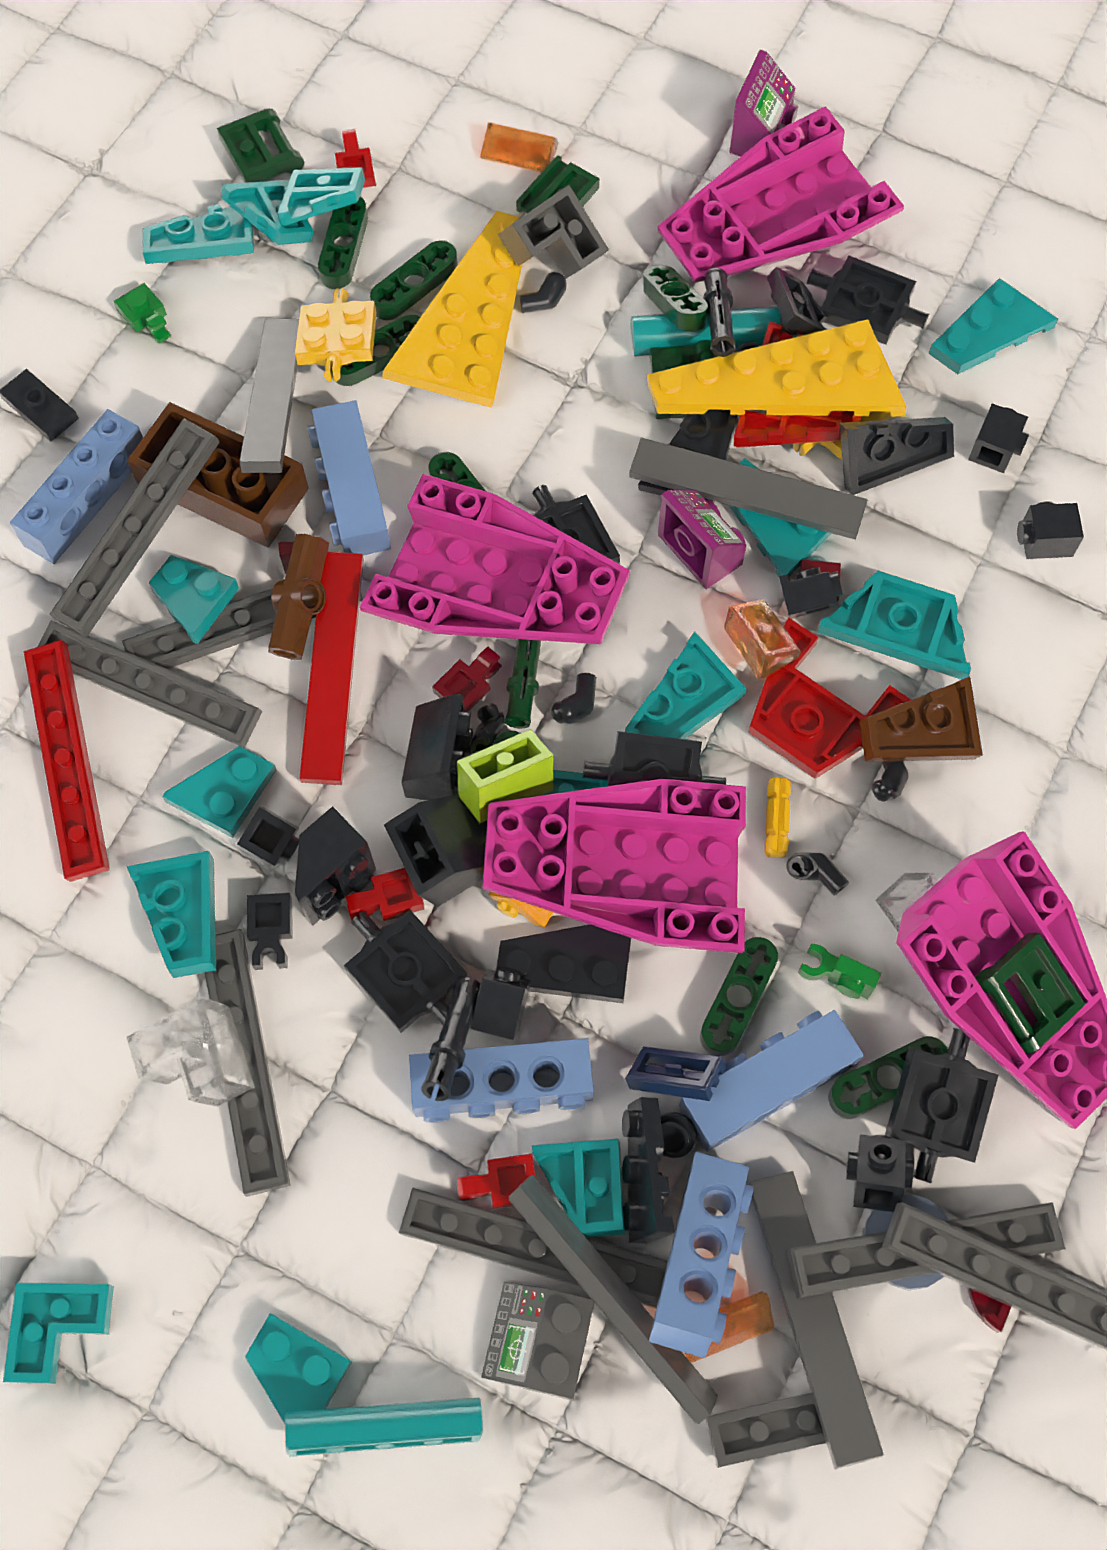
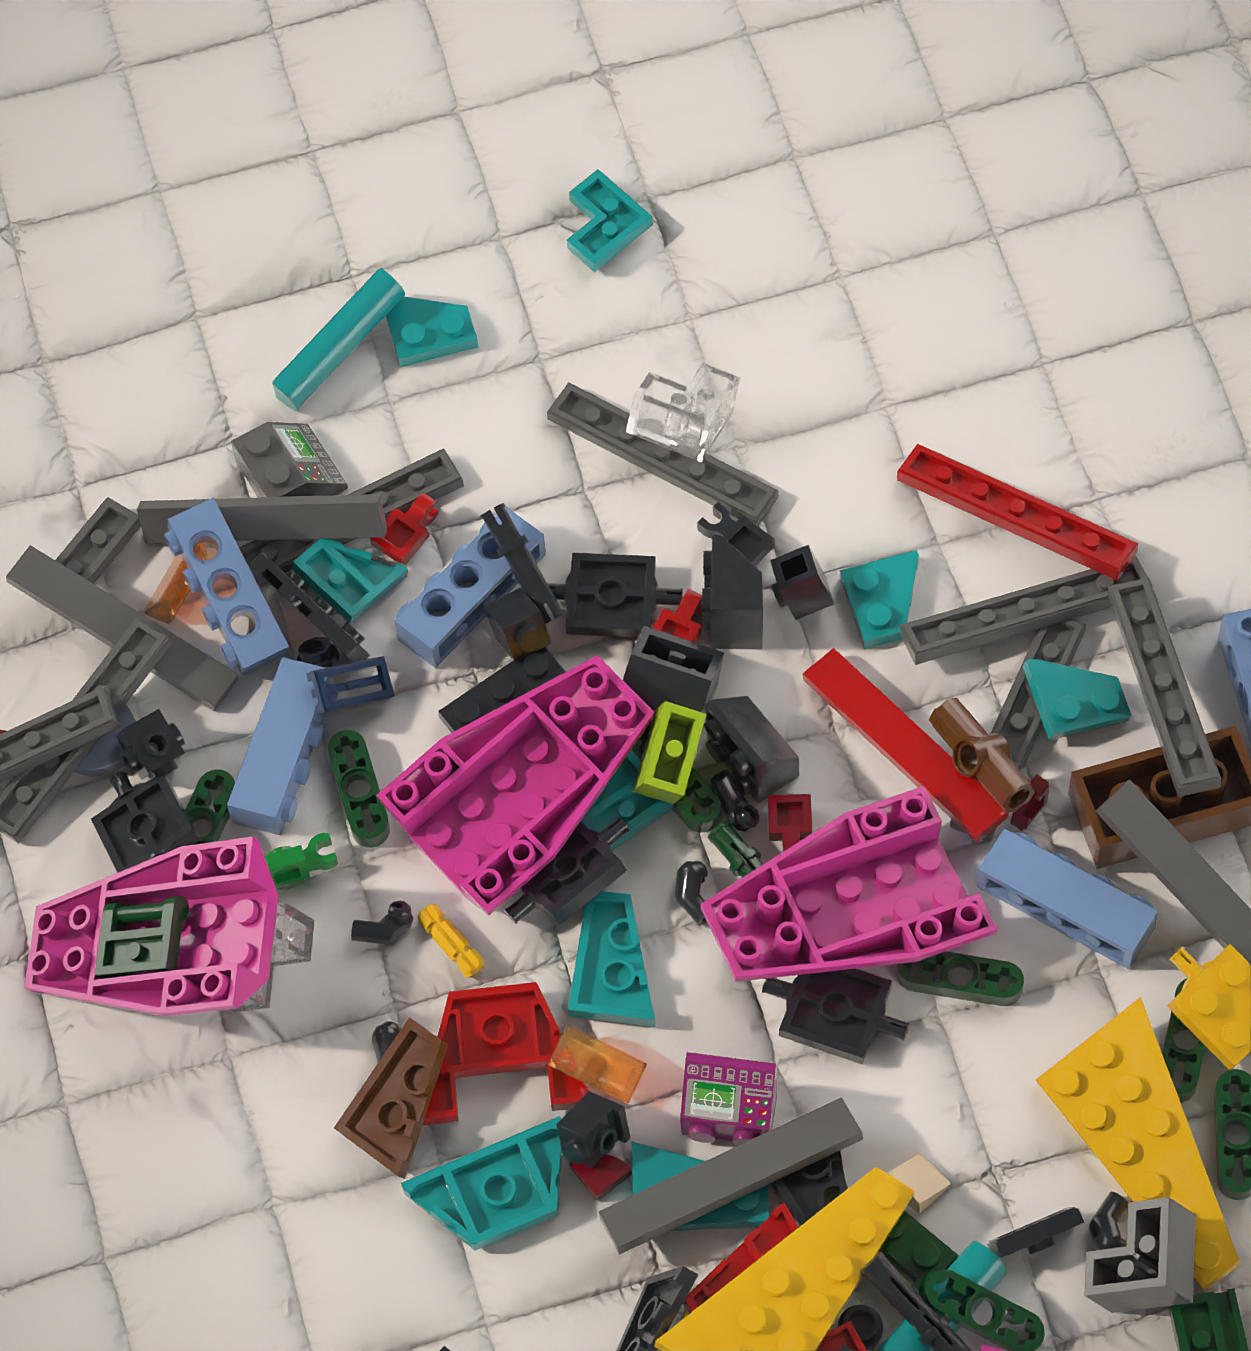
camera: 140 degrees right, 5 degrees down
teal wing [126,851,216,978] -> none
none -> tan slope [889,1153,951,1215]
none -> black plate [987,1207,1085,1258]

